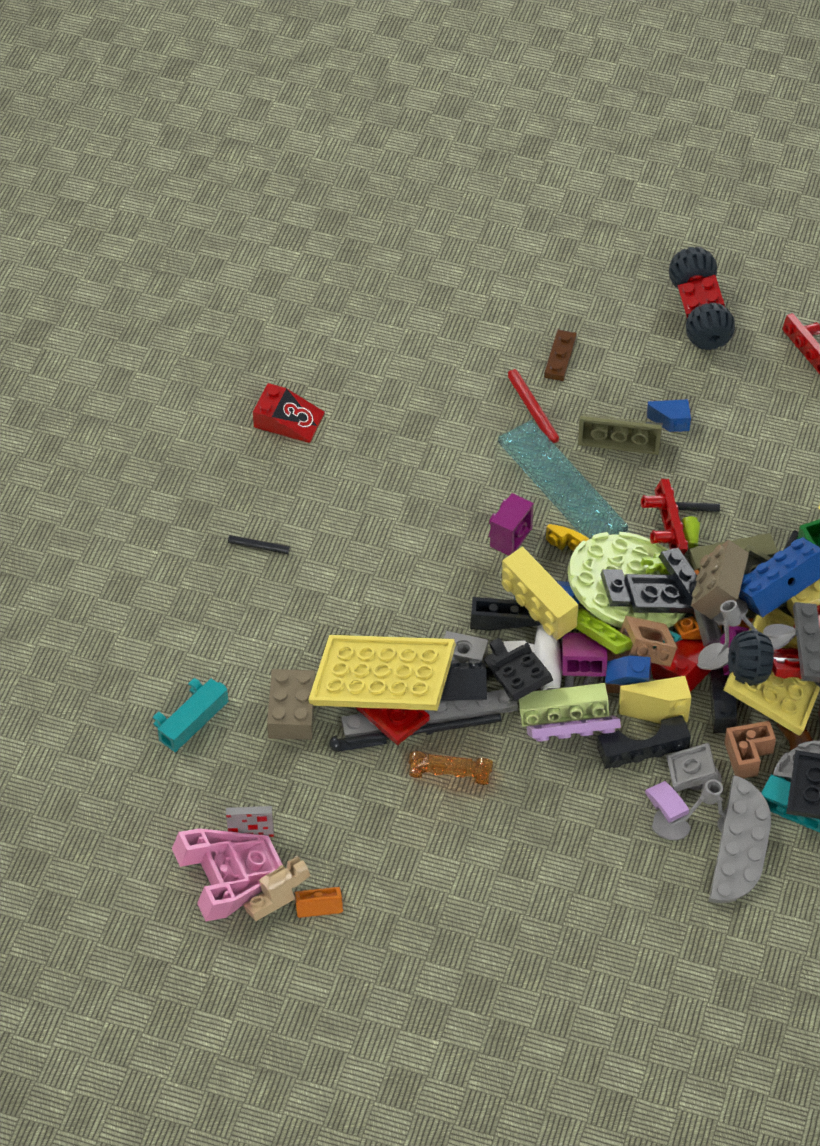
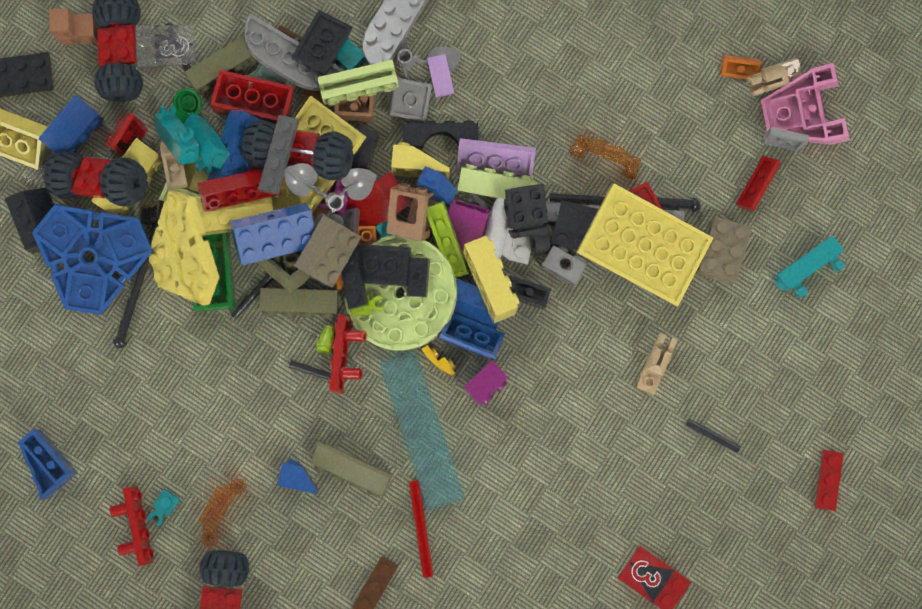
camera: 165 degrees left, 30 degrees up
none -> teal plate [147,489,181,526]
none -> clear orange plate [198,479,247,547]
none -> yellowish green brick [317,60,399,105]
none -> blue slope [440,313,505,361]
none -> tan plate [636,333,678,395]
none -> red plate [736,156,781,212]
none -> red plate [815,450,844,511]

